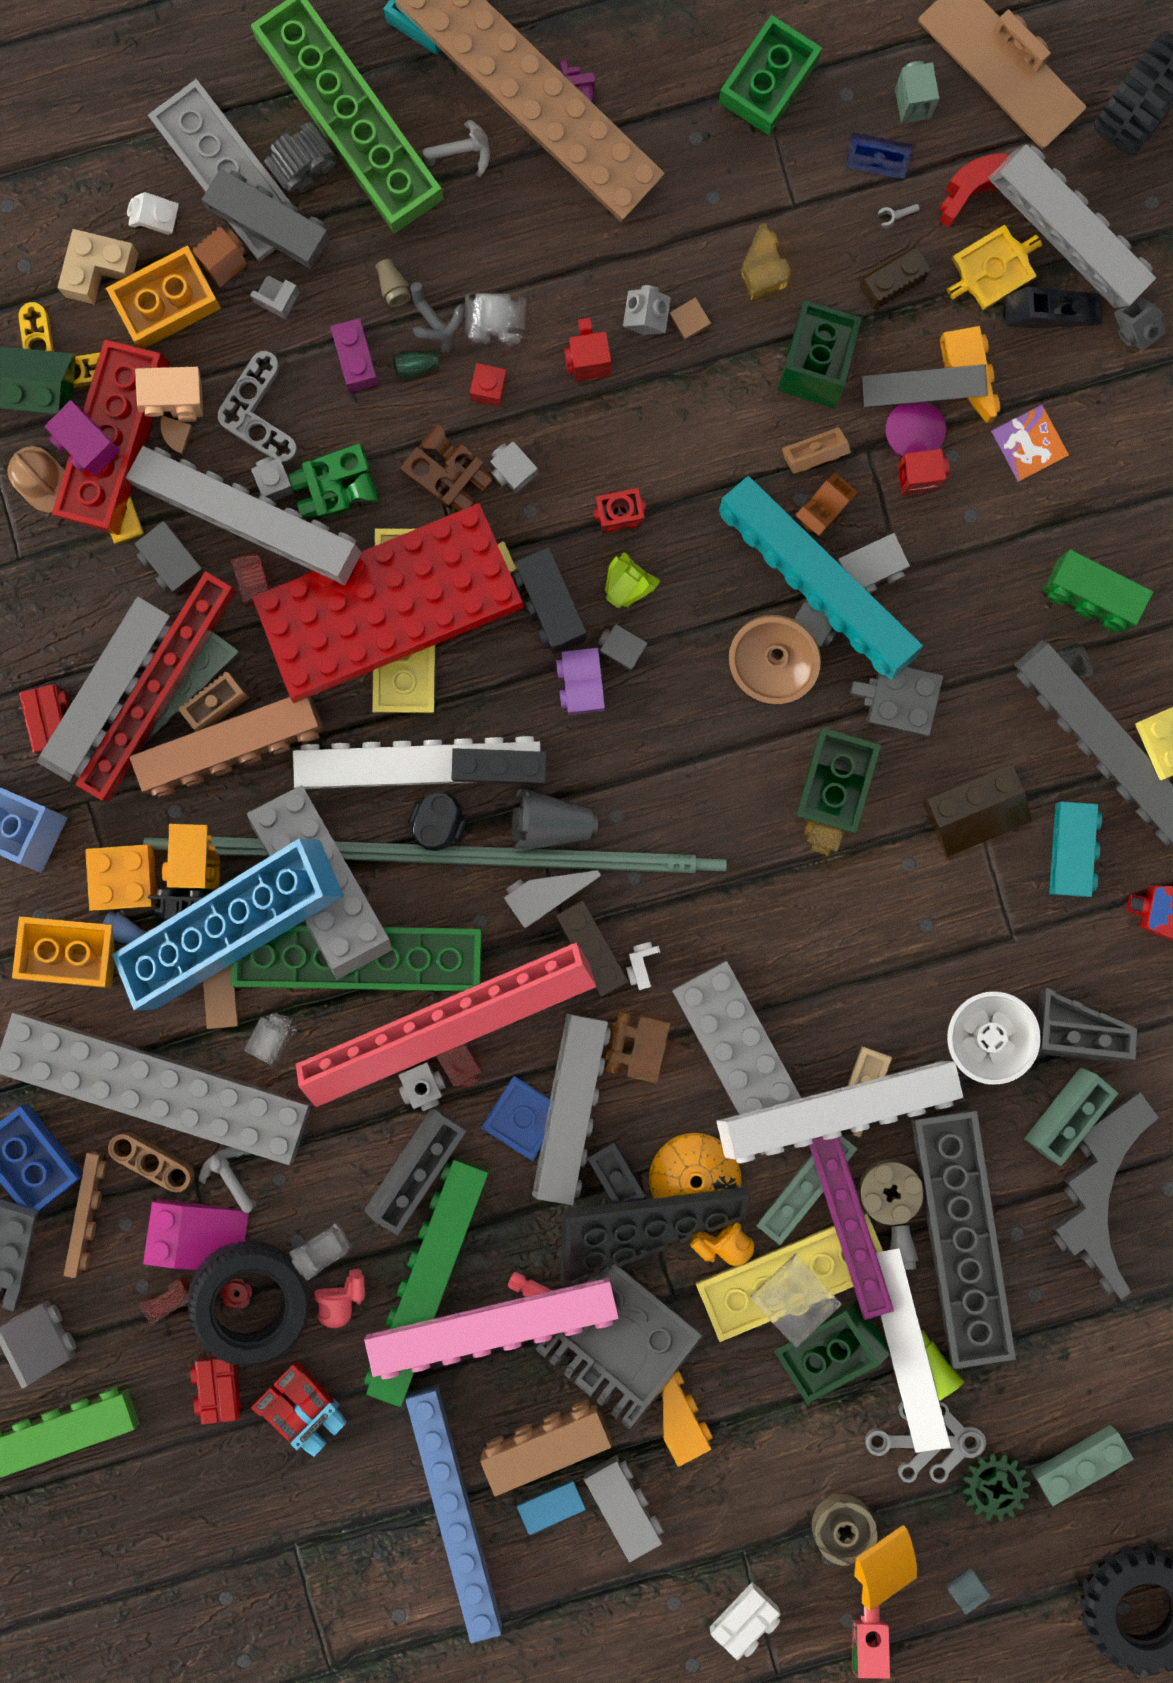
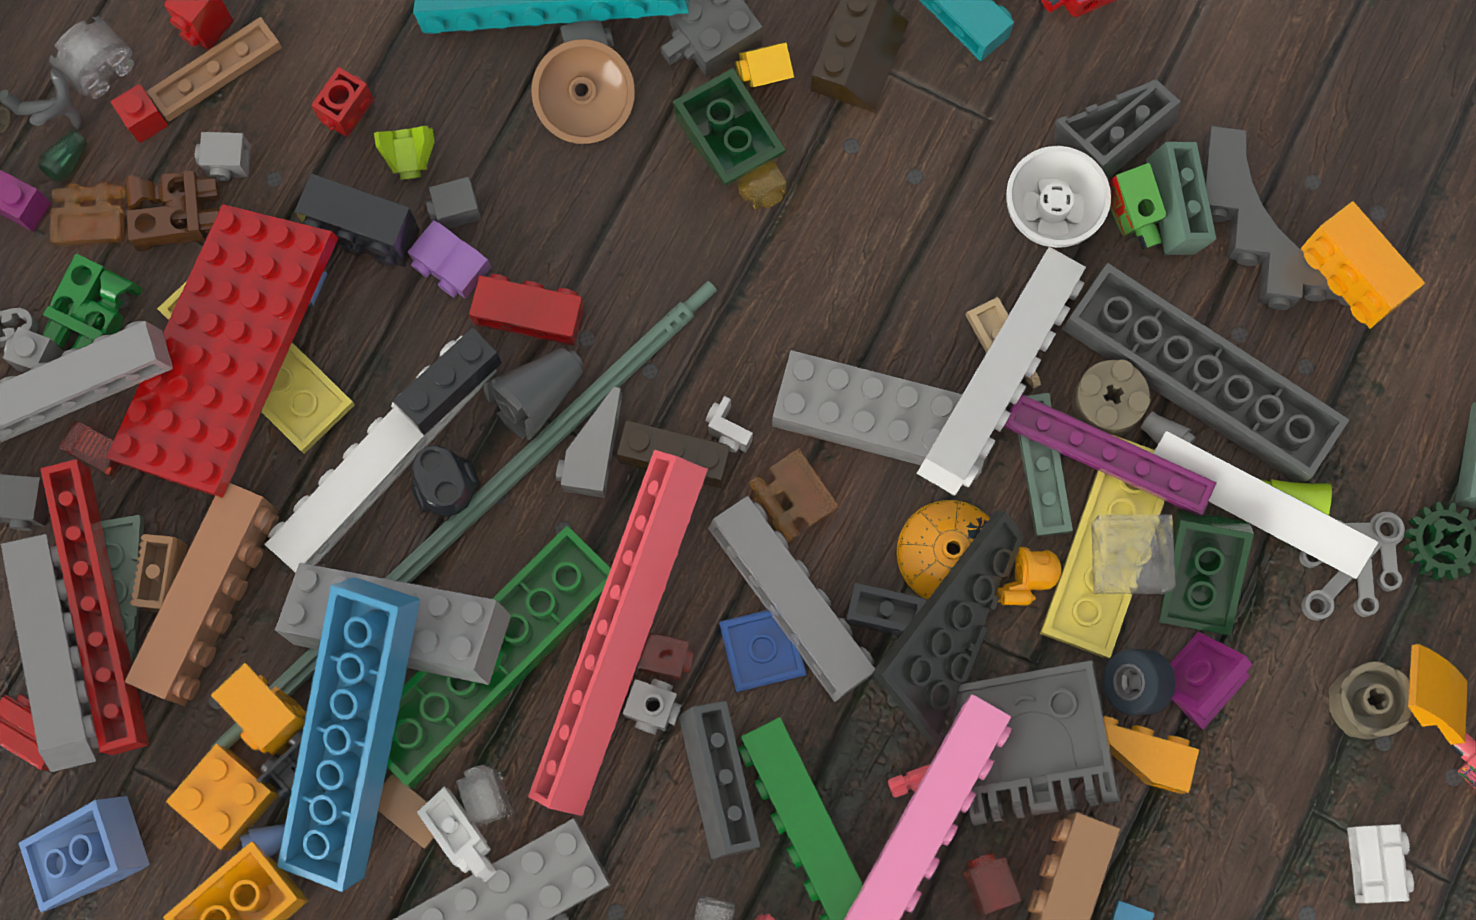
camera: 50 degrees left, 10 degrees down
light grey brick [584,1455,664,1562] -> none
none -> clear orange plate [50,182,125,246]
none -> medium nougat plate [146,17,282,122]
none -> white hinge [417,787,497,882]
none -> red brick [469,274,584,346]
none -> yellow piece [735,43,794,87]
none -> clear red brick [962,853,1021,914]
none -> black wheel [1102,649,1176,715]
none -> bright green torso [1108,163,1166,250]
none -> magenta bracket [1170,632,1253,730]
none -> light orange brick [1300,201,1425,328]

